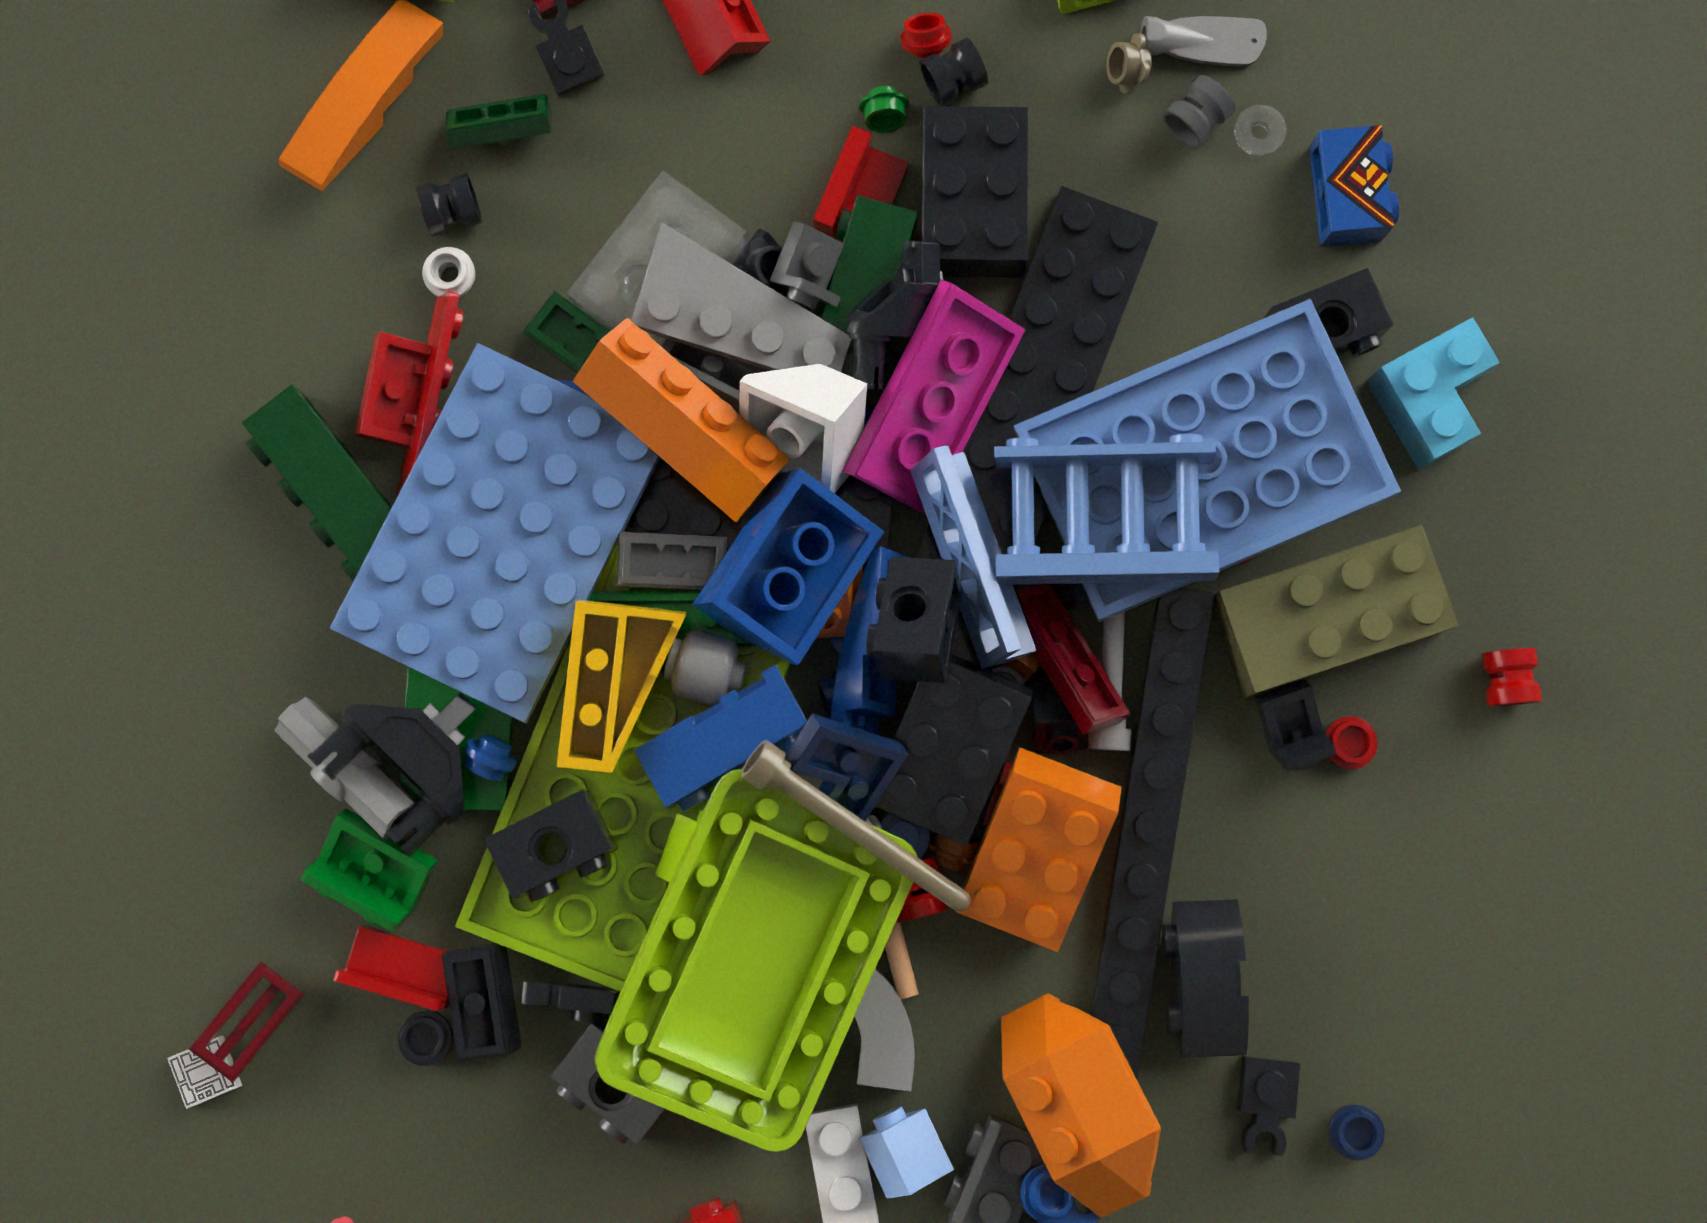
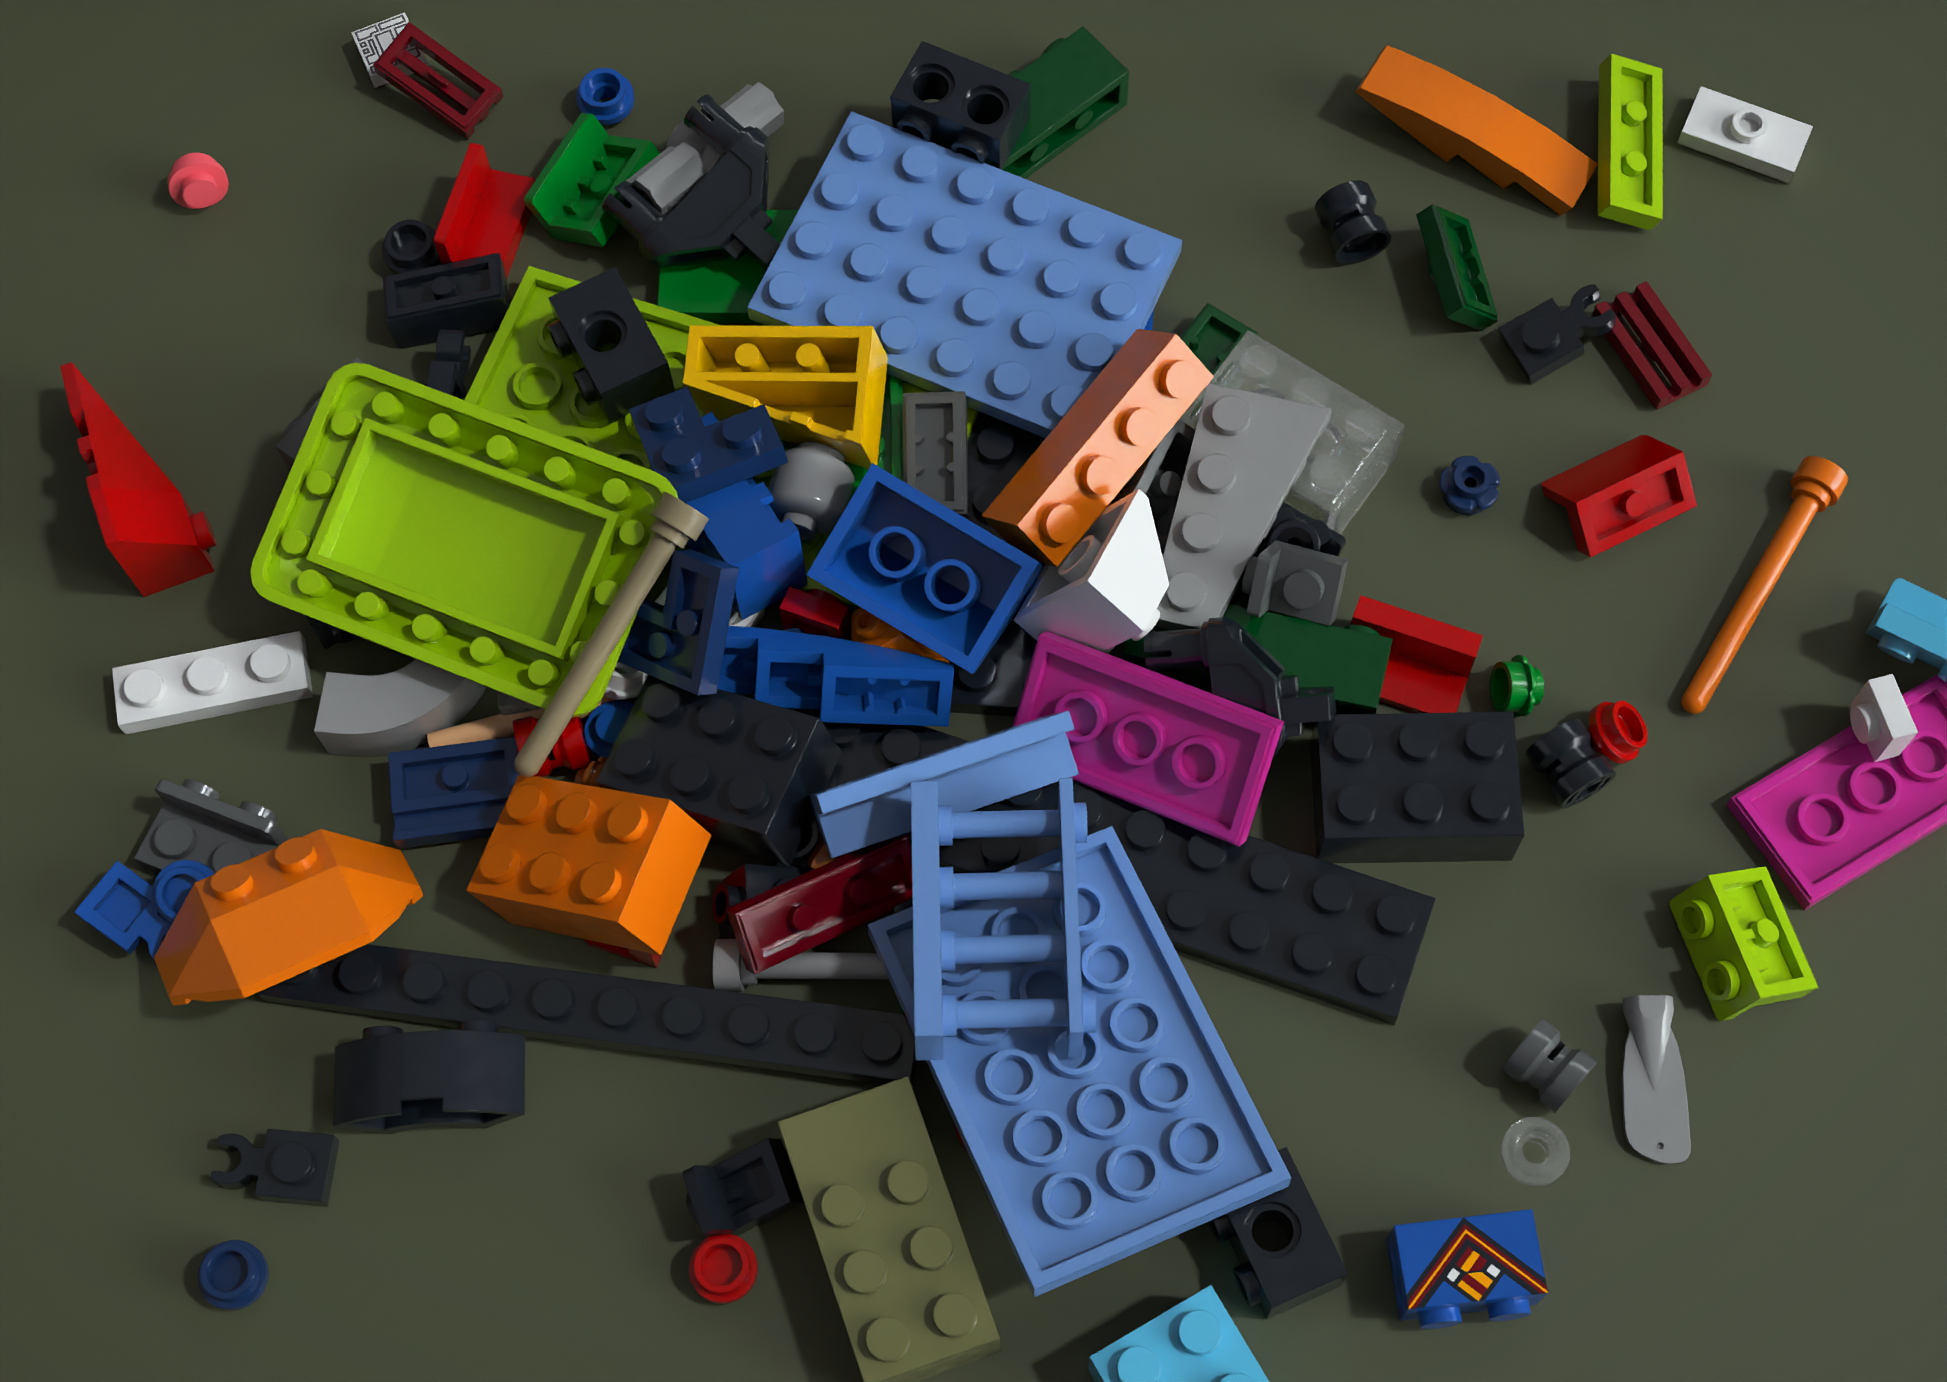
camera: 90 degrees right, 15 degrees down
red bracket [355,291,463,498] -> none
white plate [422,247,475,297] -> none
blue plate [463,734,517,781] -> none
light blue brick [859,1106,954,1199] -> none
black brick [866,557,962,683] -> none
dark tan plate [1106,33,1152,94] -> none
none -> dark blue plate [388,736,519,849]
none -> blue plate [576,68,635,125]
none -> dark blue plate [629,387,789,503]
none -> red plate [779,587,851,640]
none -> black brick [890,41,1031,170]
none -> dark blue plate [1439,456,1500,515]

